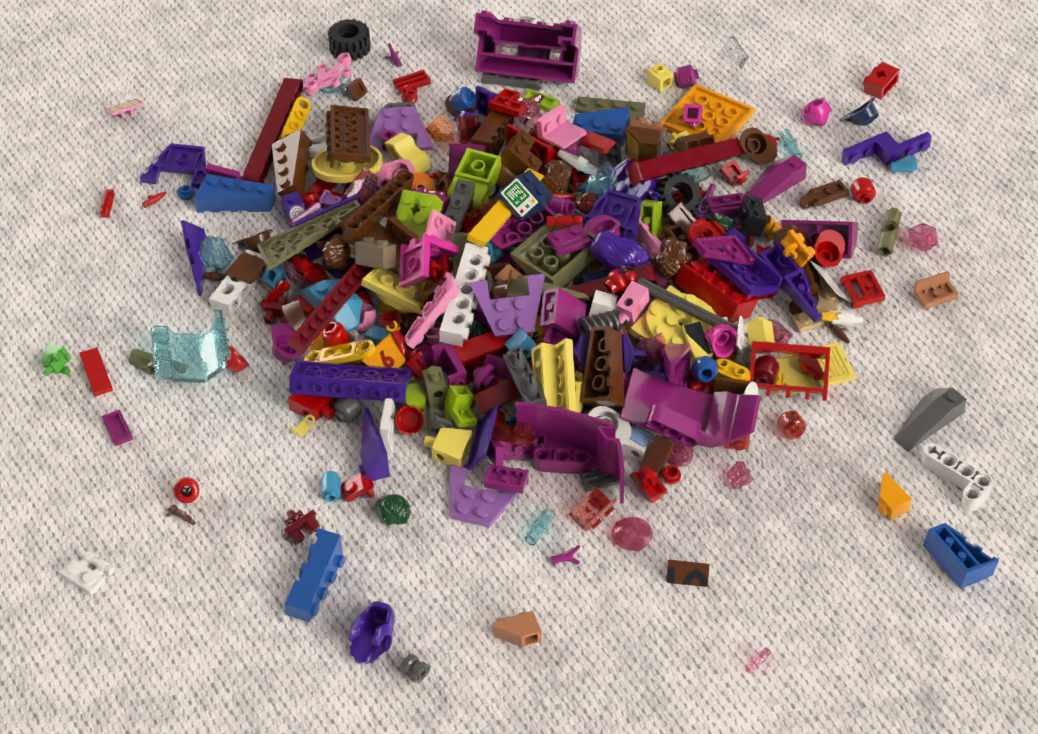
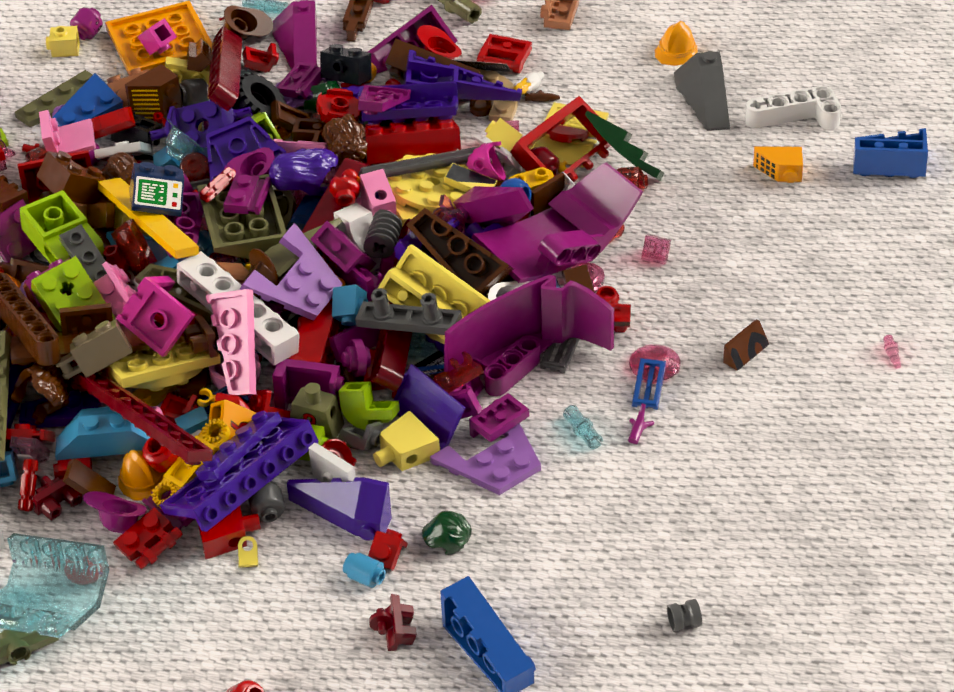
camera: 55 degrees left, 5 degrees down
dark purple hair [349,601,395,664] -> none
nougat slope [493,611,542,648] -> none
clear red bracket [568,487,617,531] -> none
light orange hips [780,229,815,267] -> none
none -> red plate [113,507,183,570]
none -> dark purple plate [195,411,282,481]
none -> dark green slope [585,111,664,181]
none -> blue tile [632,358,666,410]
none -> light orange piece [655,21,697,66]

